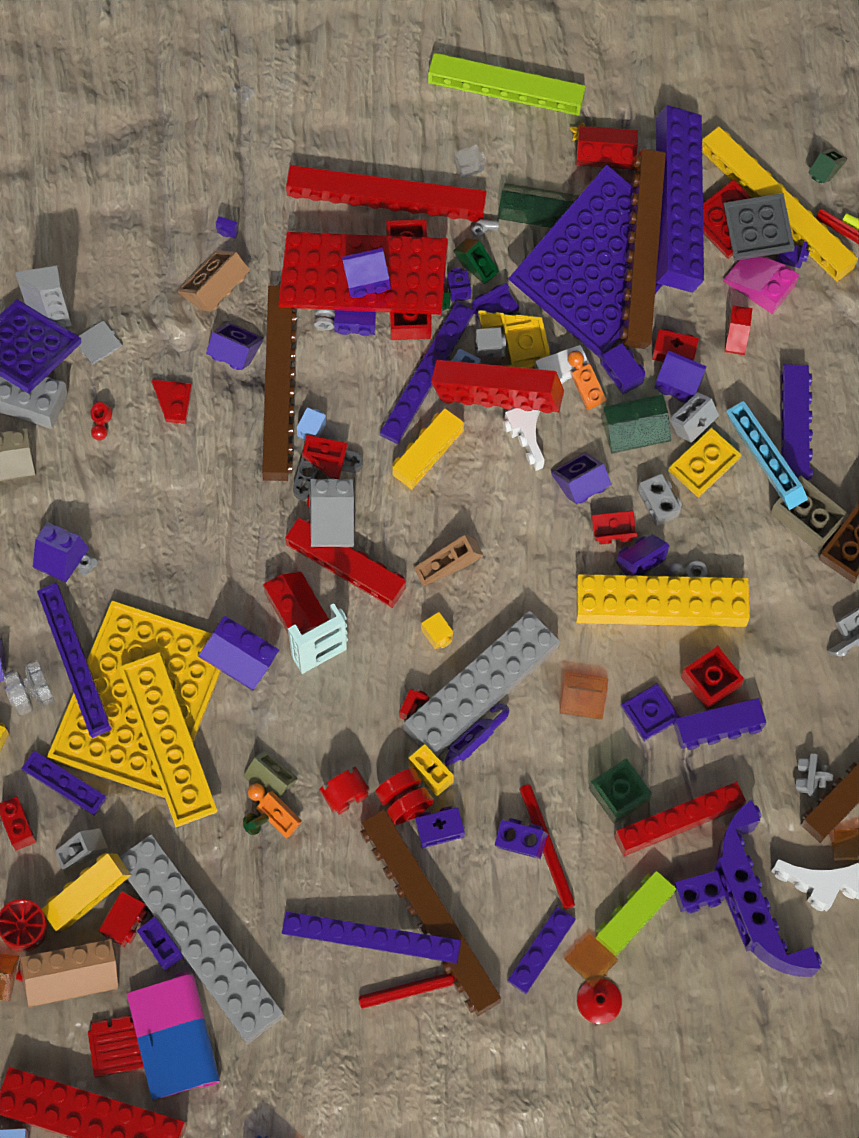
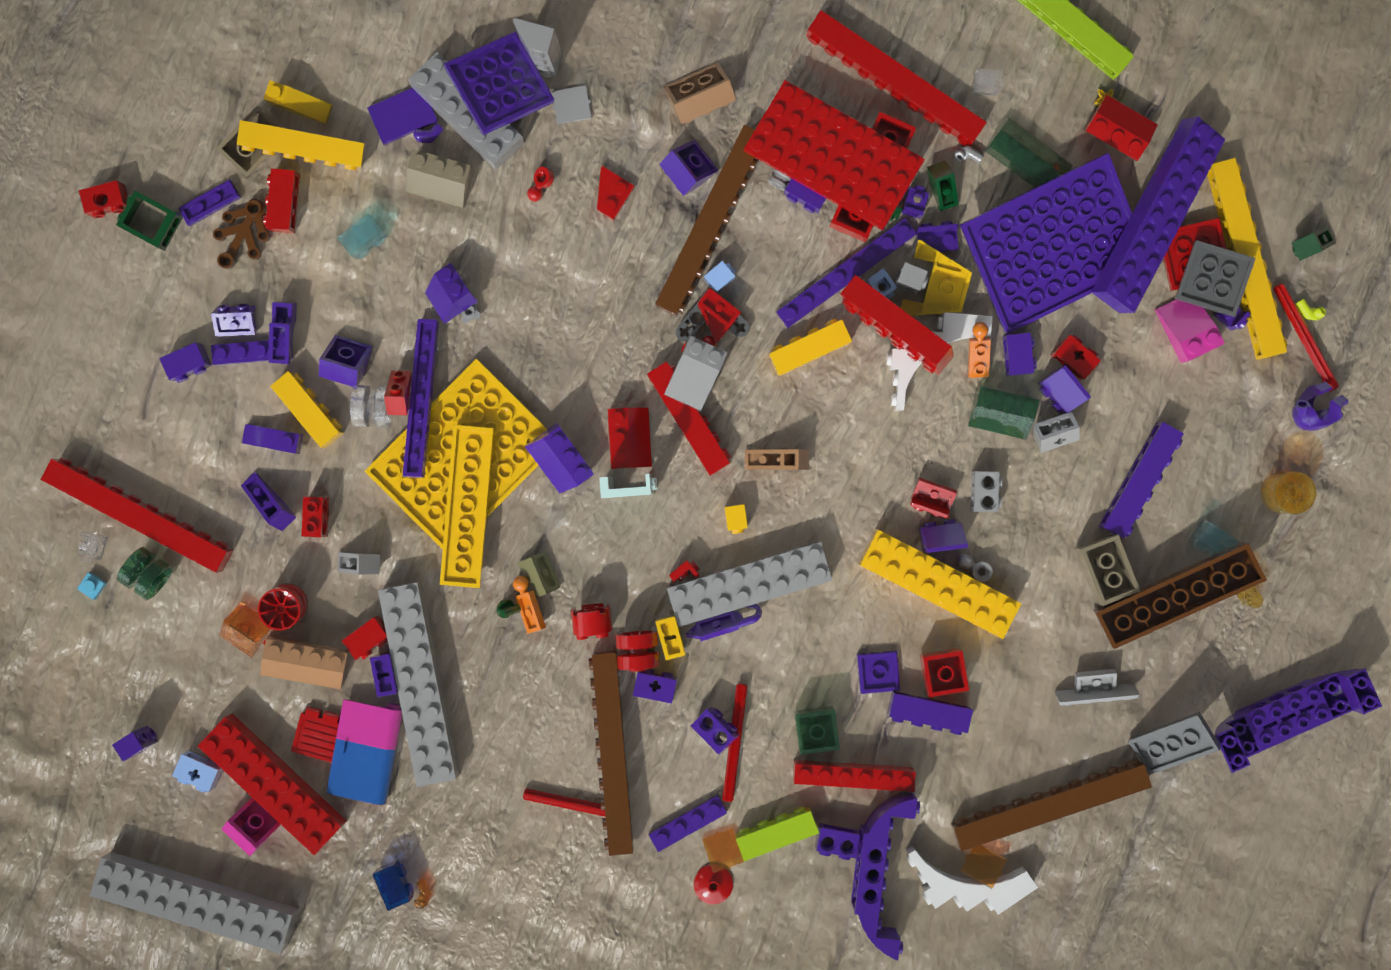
camera: 30 degrees right, 20 degrees up
dark purple plate [21,751,107,816] -> none
yellow brick [41,853,132,931] -> none
dark purple plate [216,216,238,239] -> none
dark purple plate [282,911,461,964] -> none
slope [342,248,391,298] -> none
dark purple slope [551,452,612,504] -> none
clear orange slope [560,672,608,720] -> none
reddish brown brick [620,149,666,349] -> none
yellow plate [668,428,742,498] -> none
slope [725,305,753,355] -> none
medium azure brick [726,401,808,510] -> none
light grey hips [796,754,833,798] -> none
none -> red brick [384,370,412,415]

